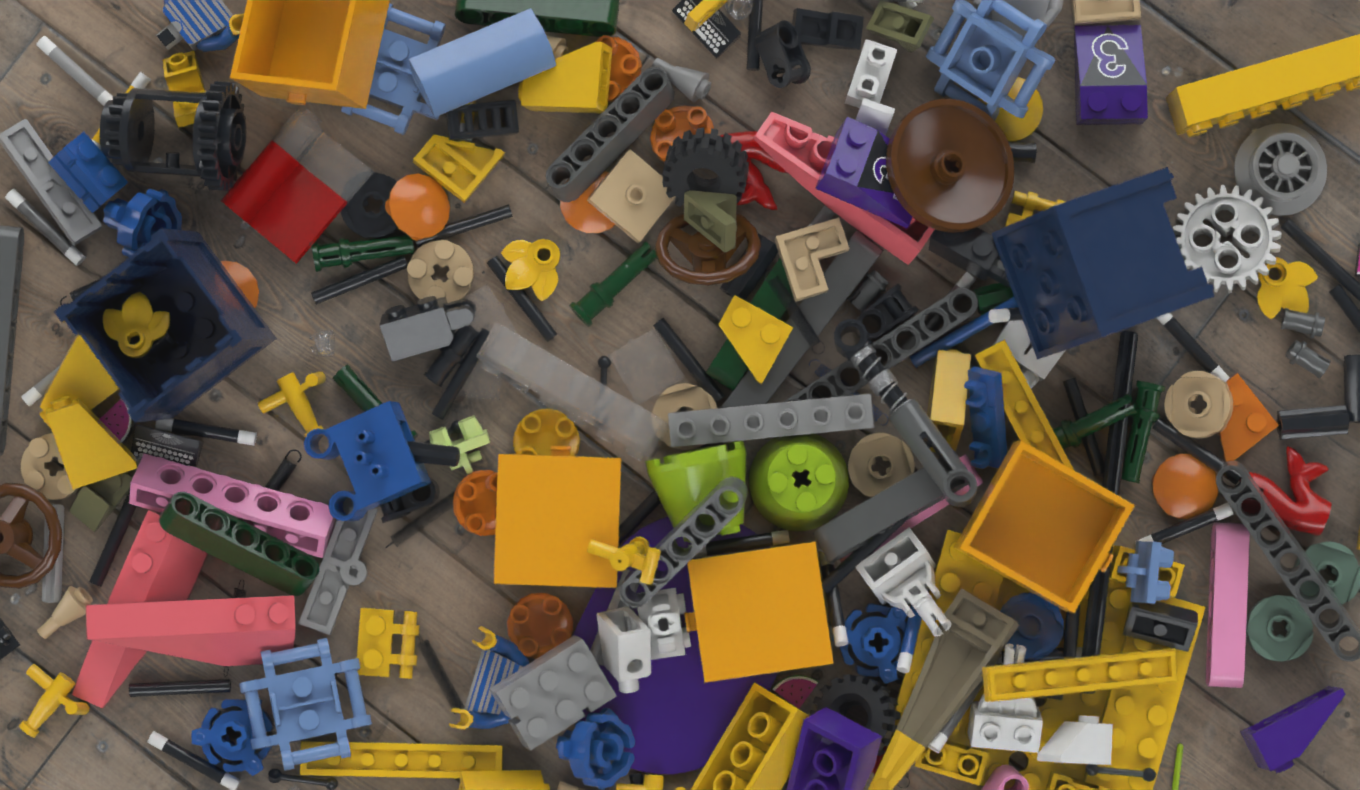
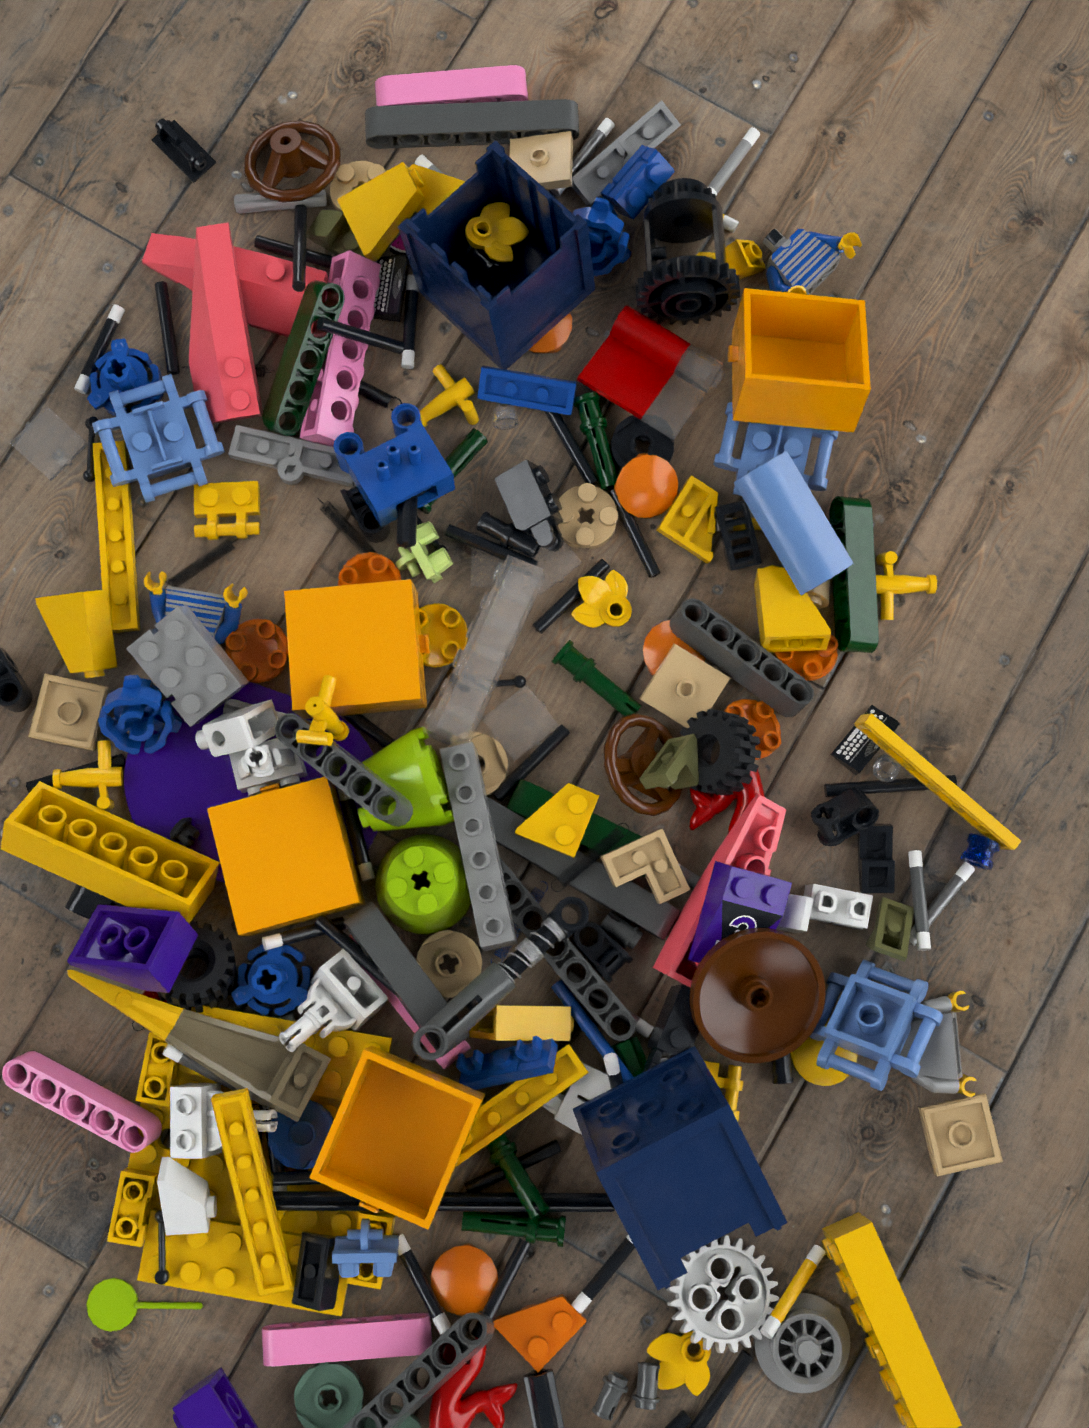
camera: 80 degrees right, 5 degrees down
yellow piece [19,664,90,738] -> none
tan cone [37,586,93,639] -> none
light grey cone [652,58,711,103] -> none
black axle [720,233,778,301] -> none
dark pink tile [772,675,819,709] -> none
blue bar [896,590,928,673] -> none
dark purple slope [1074,25,1148,125] -> none
tan plate [1164,371,1233,438] -> none
none -> black piece [170,817,200,846]
none -> black bar [292,205,307,292]
none -> black bar [317,317,404,354]
none -> blue plate [477,366,577,416]
none -> tan plate [509,131,573,190]
none -> yellow bar [760,1245,826,1339]

